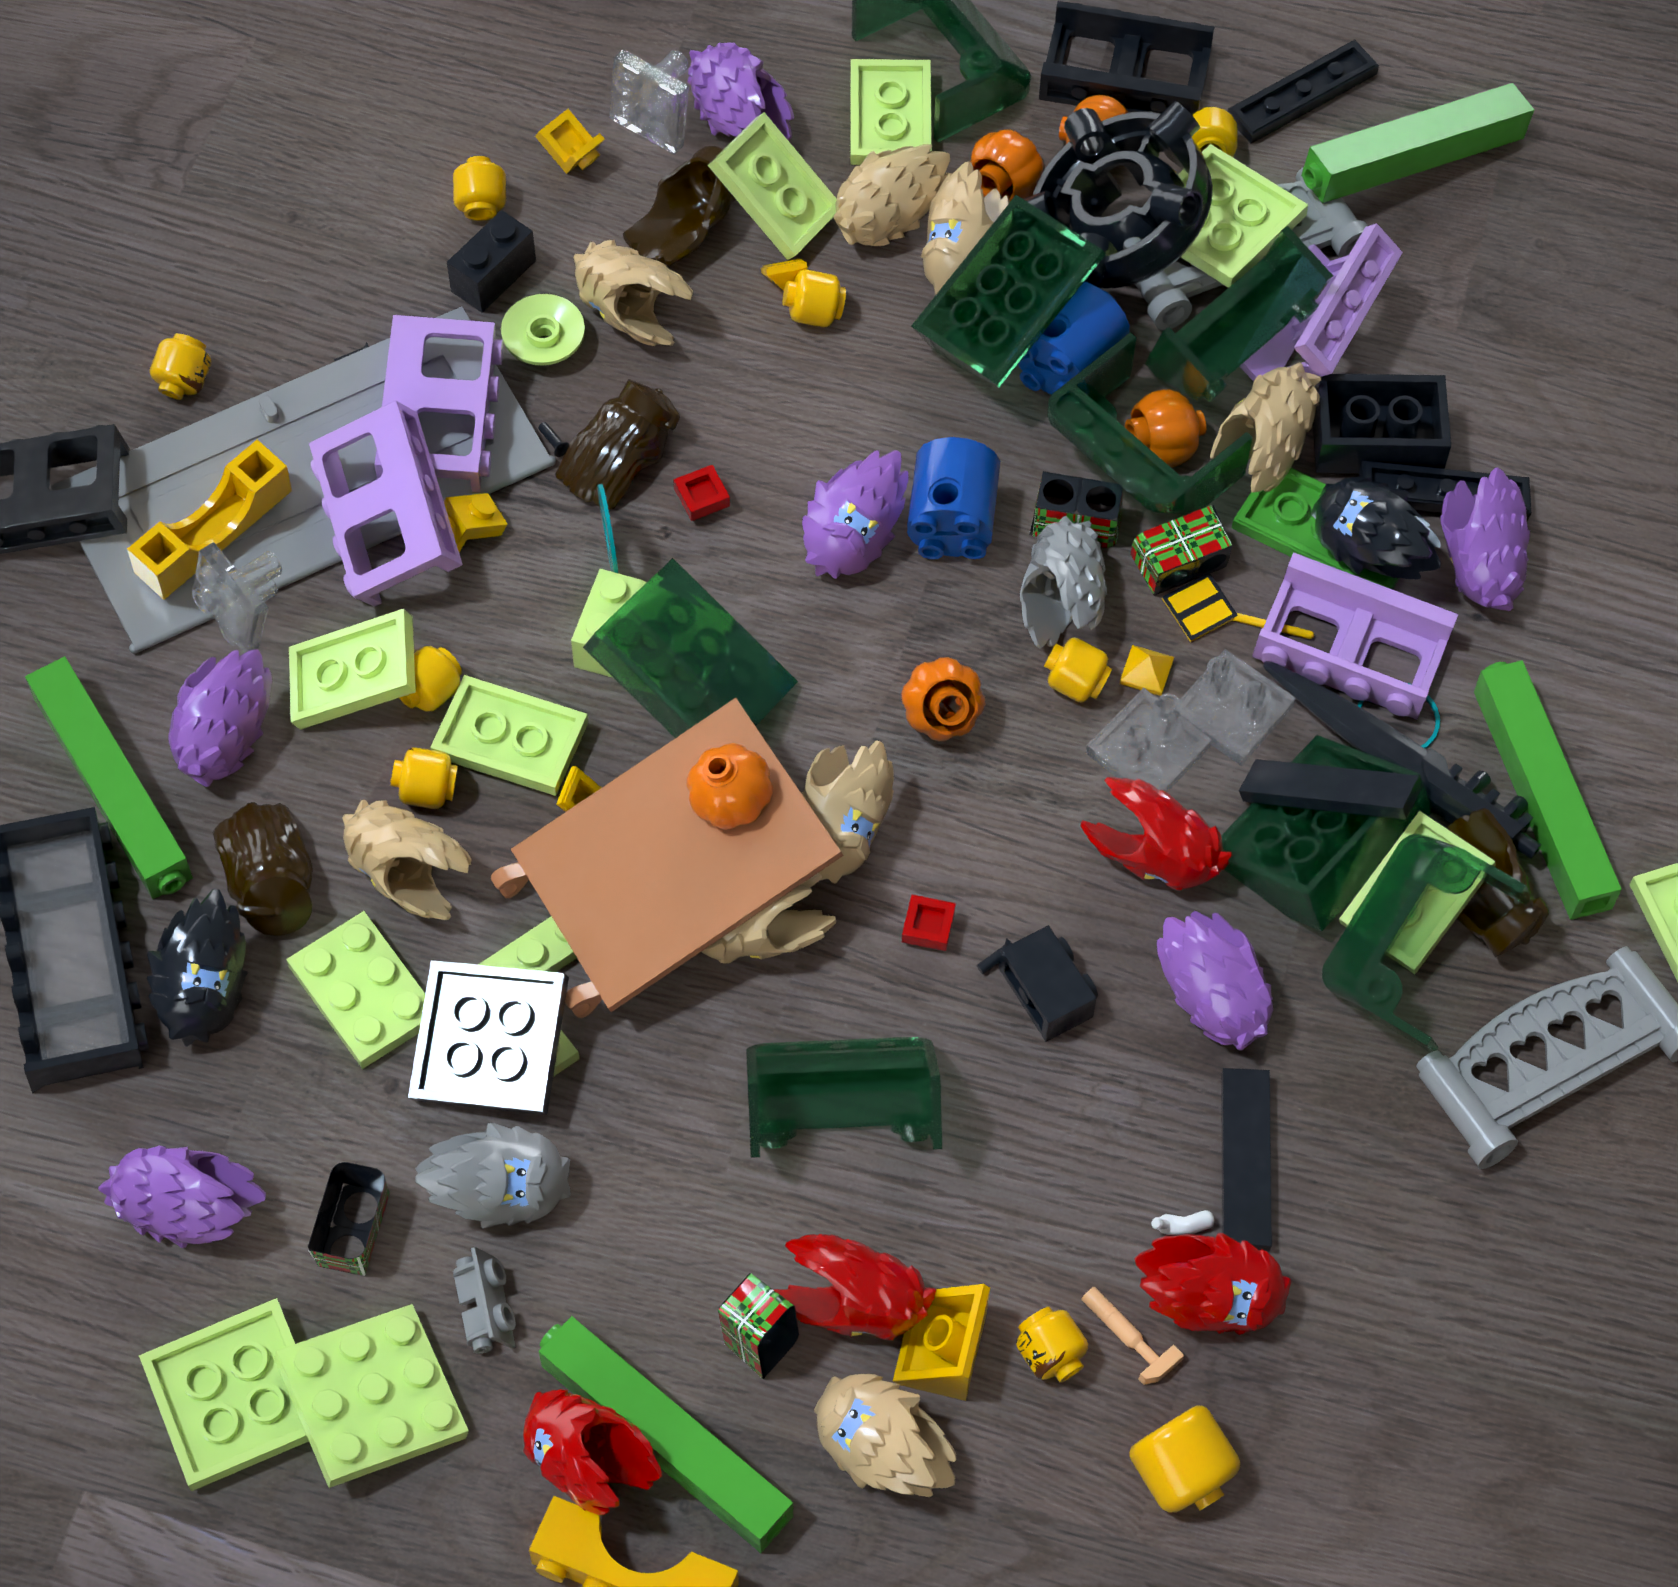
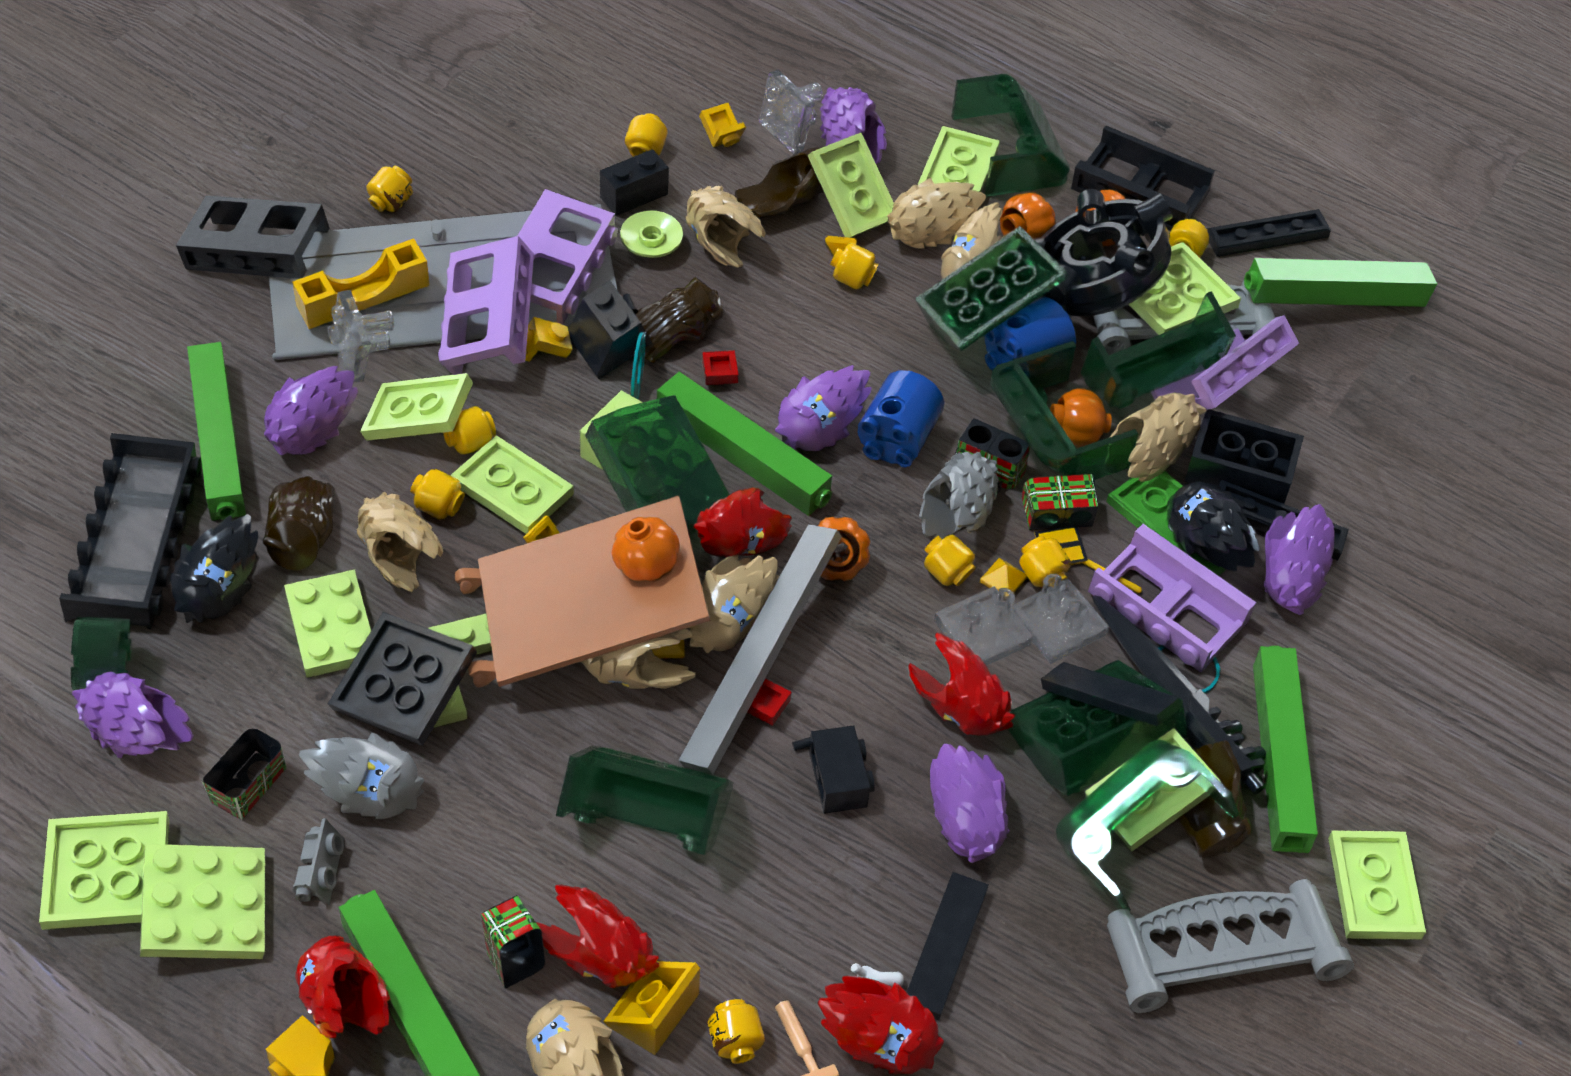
camera: 15 degrees right, 10 degrees down
none -> clear green brick [71,617,132,690]
none -> black slope [568,280,652,379]
none -> bright green brick [657,372,832,516]
none -> light grey tile [678,524,842,775]
none -> red head [694,487,792,558]
none -> yellow head [1019,536,1071,589]

